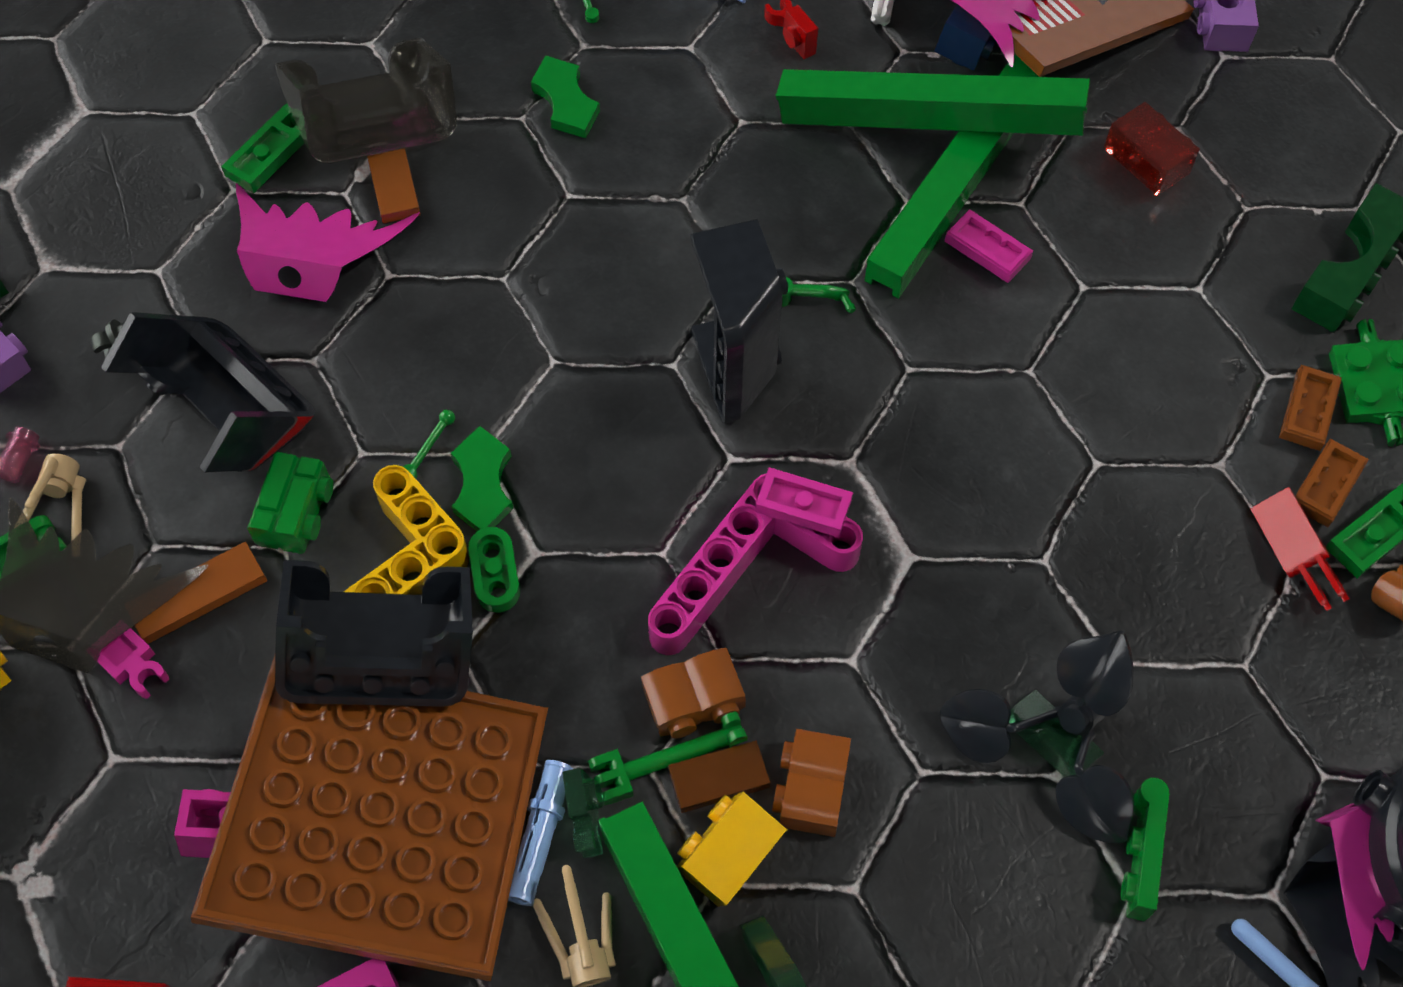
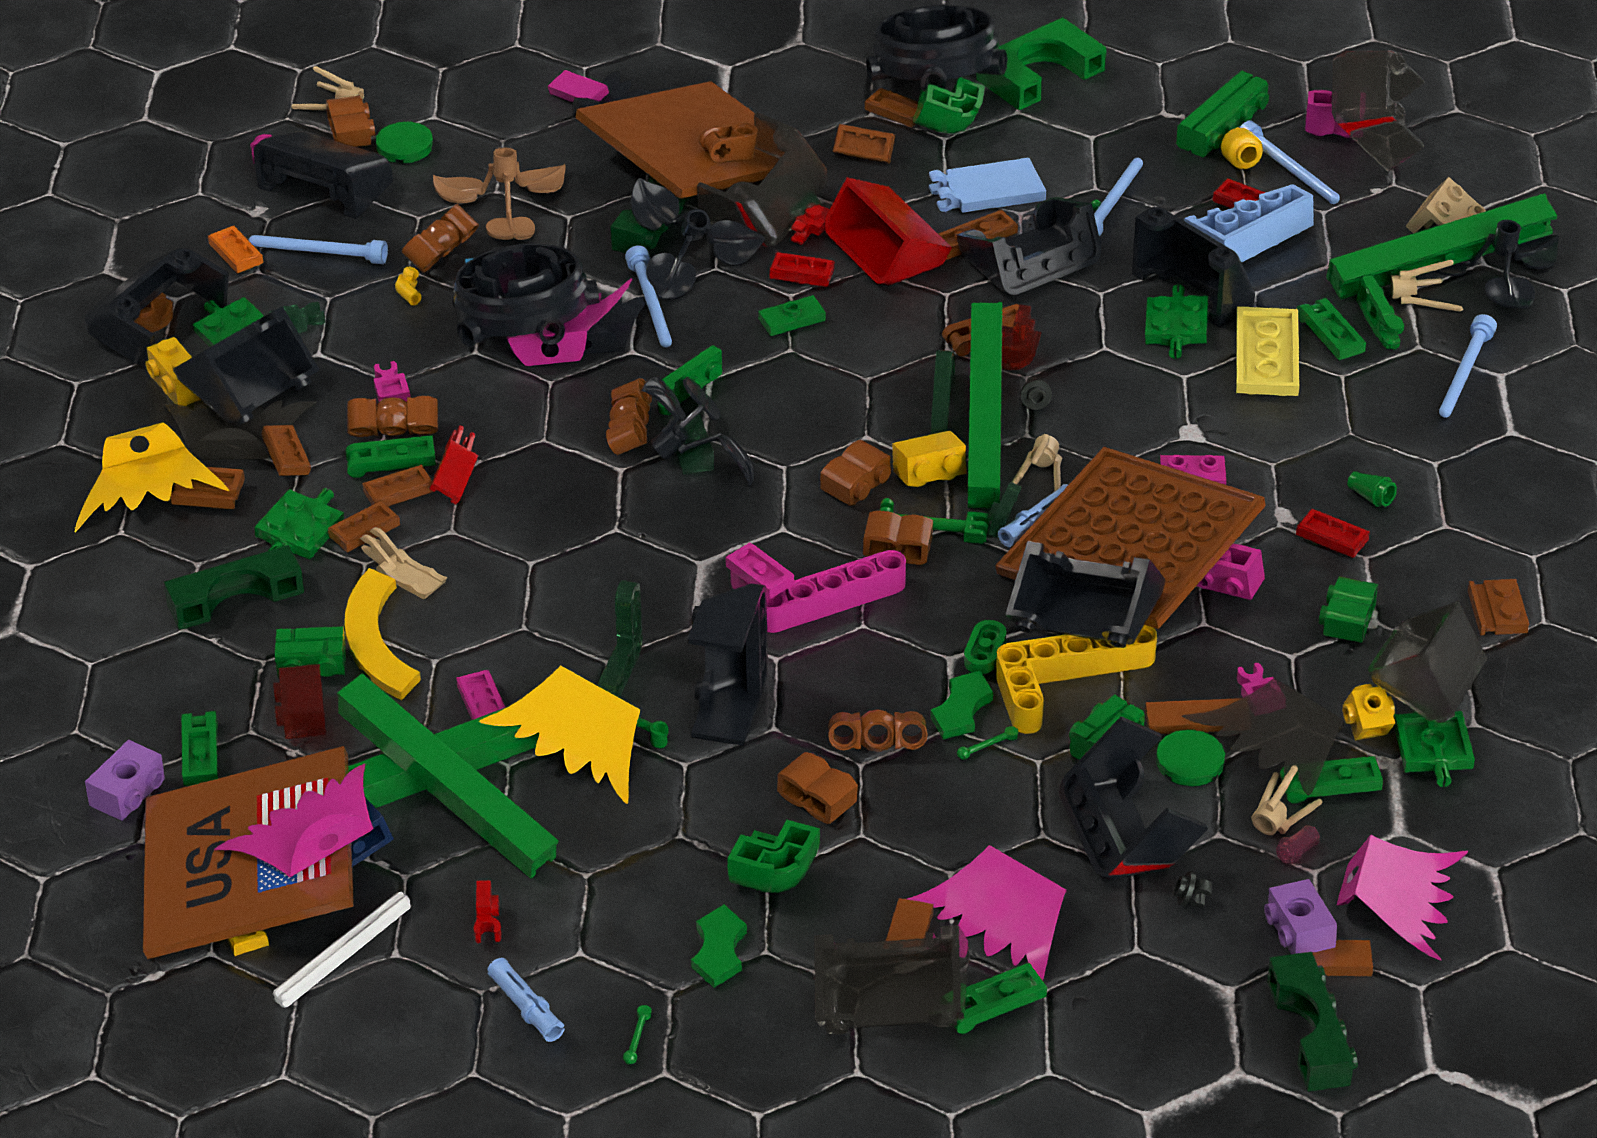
camera: 150 degrees left, 20 degrees down
reddish brown tile [668,740,770,813] -> none
none -> green plate [182,711,218,786]
none -> green brick [275,626,346,678]
none -> yellow tile [345,568,421,700]
none -> tan arm [360,527,448,599]
none -> yellow piece [479,665,640,804]
none -> clear green beam [598,580,643,698]
none -> dark orange piece [606,378,652,455]
none -> green brick [727,820,820,893]
none -> dark orange brick [777,752,858,824]
none -> dark orange piece [828,709,928,752]
none -> green tile [1156,729,1225,786]
none -> green brick [1319,576,1378,643]

